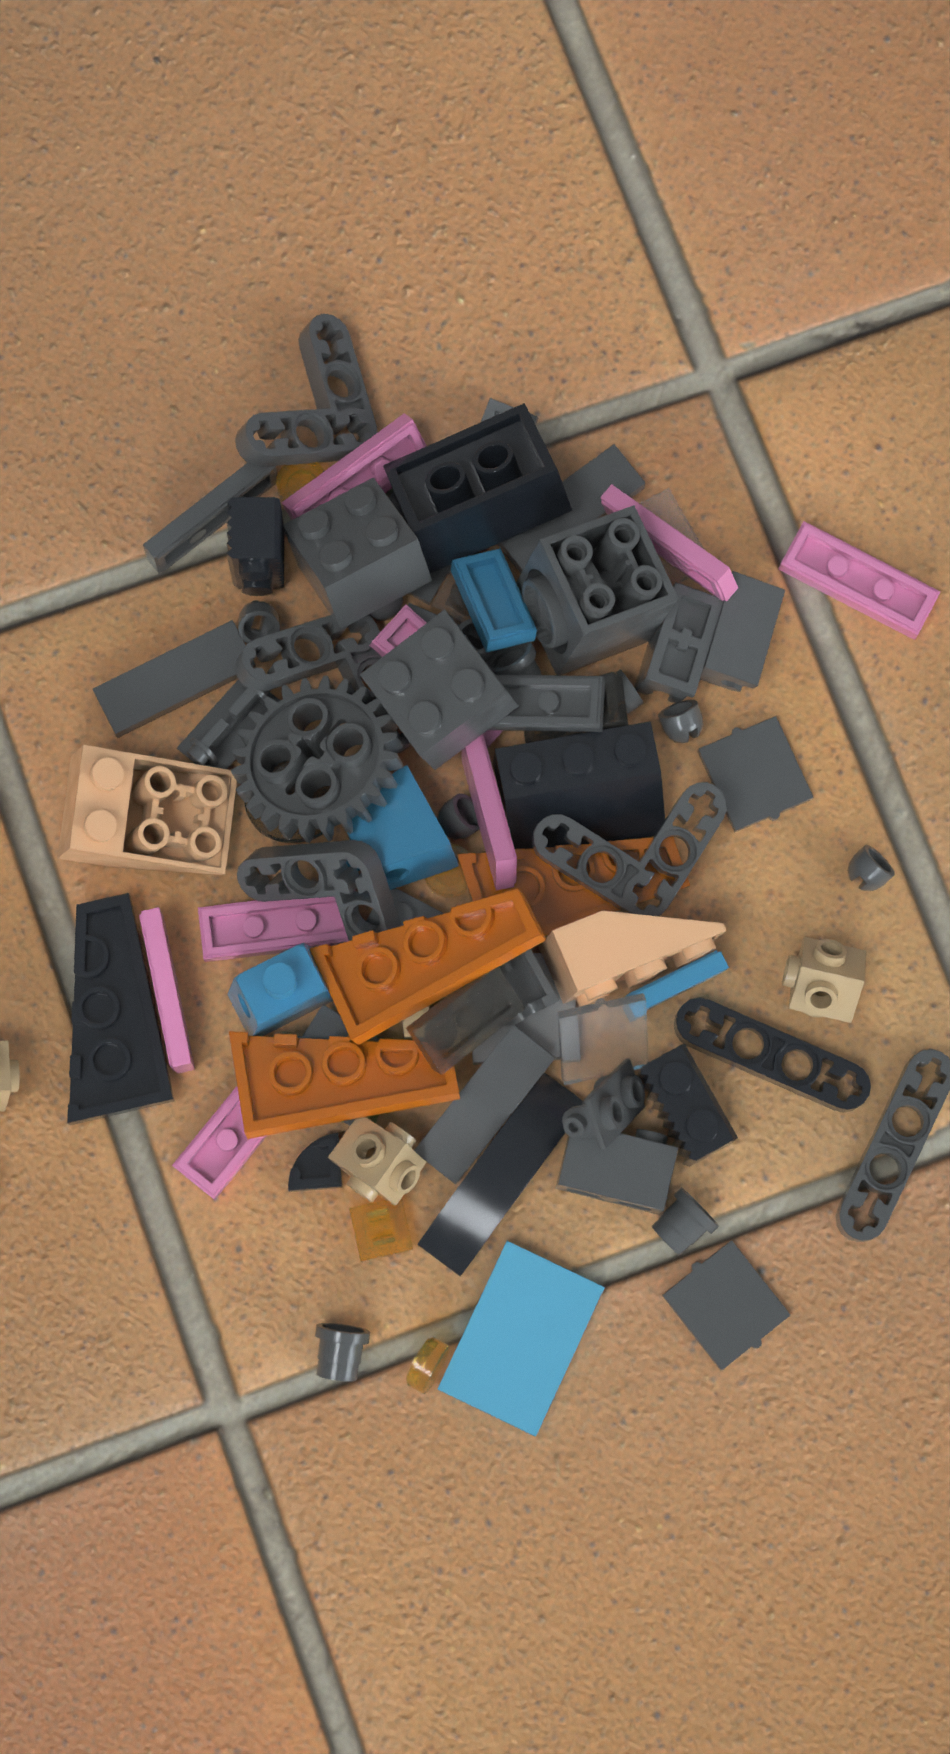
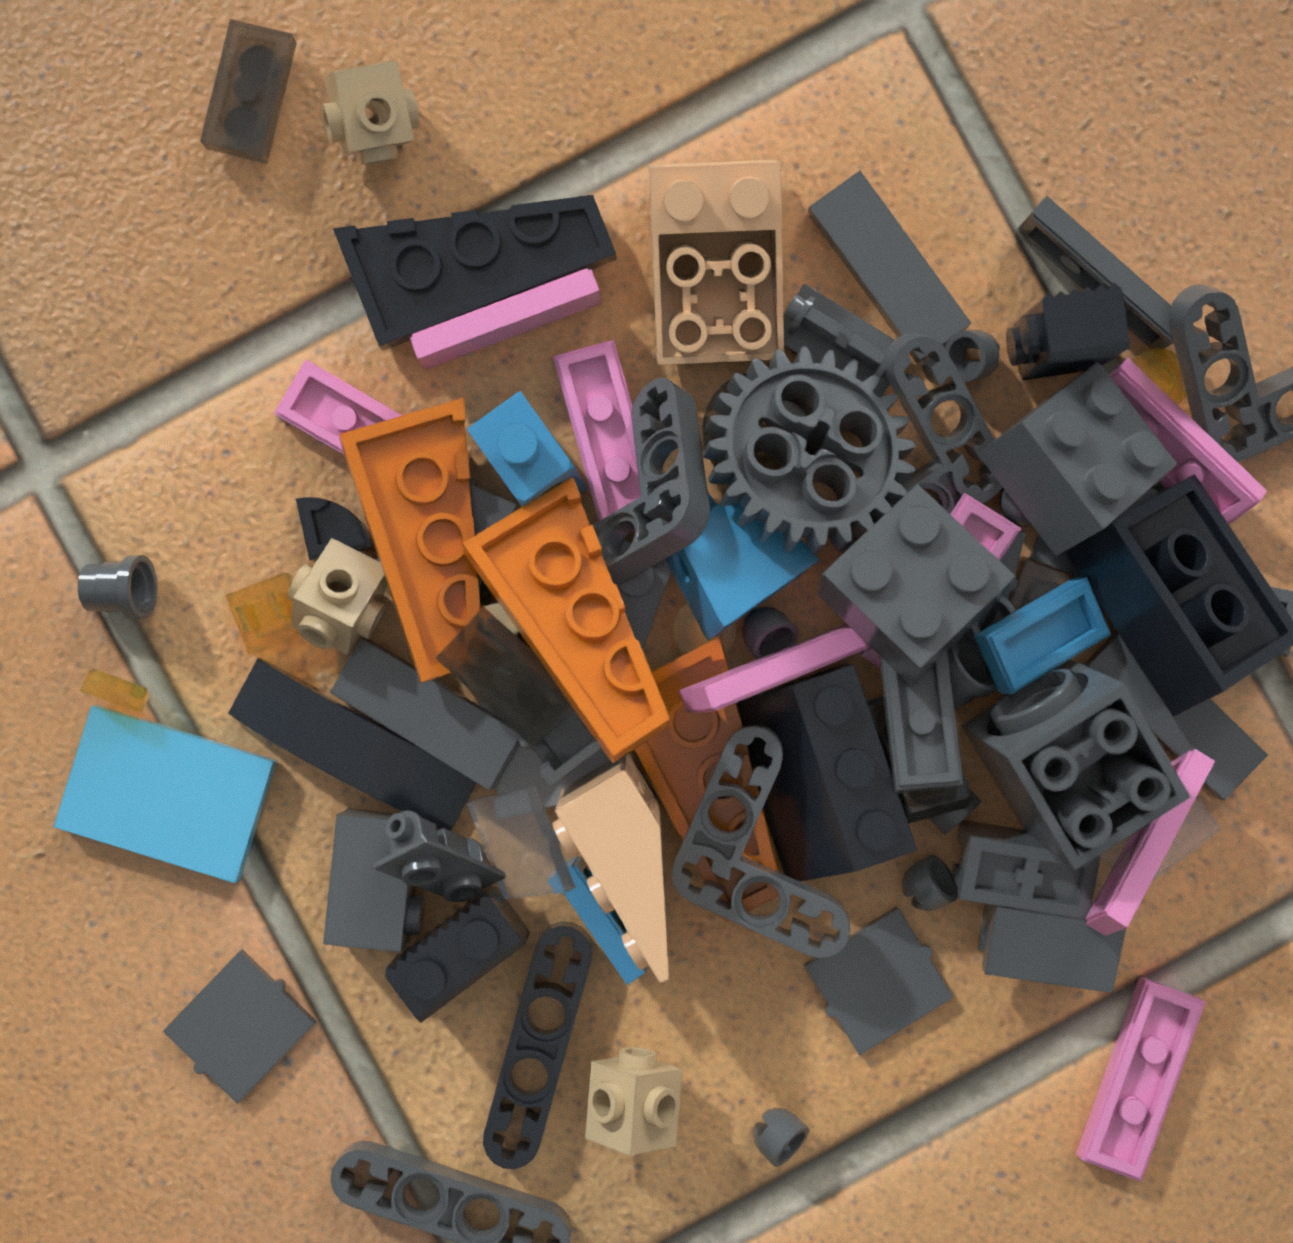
camera: 90 degrees right, 10 degrees up
dark grey piece [652,1187,719,1255] -> none

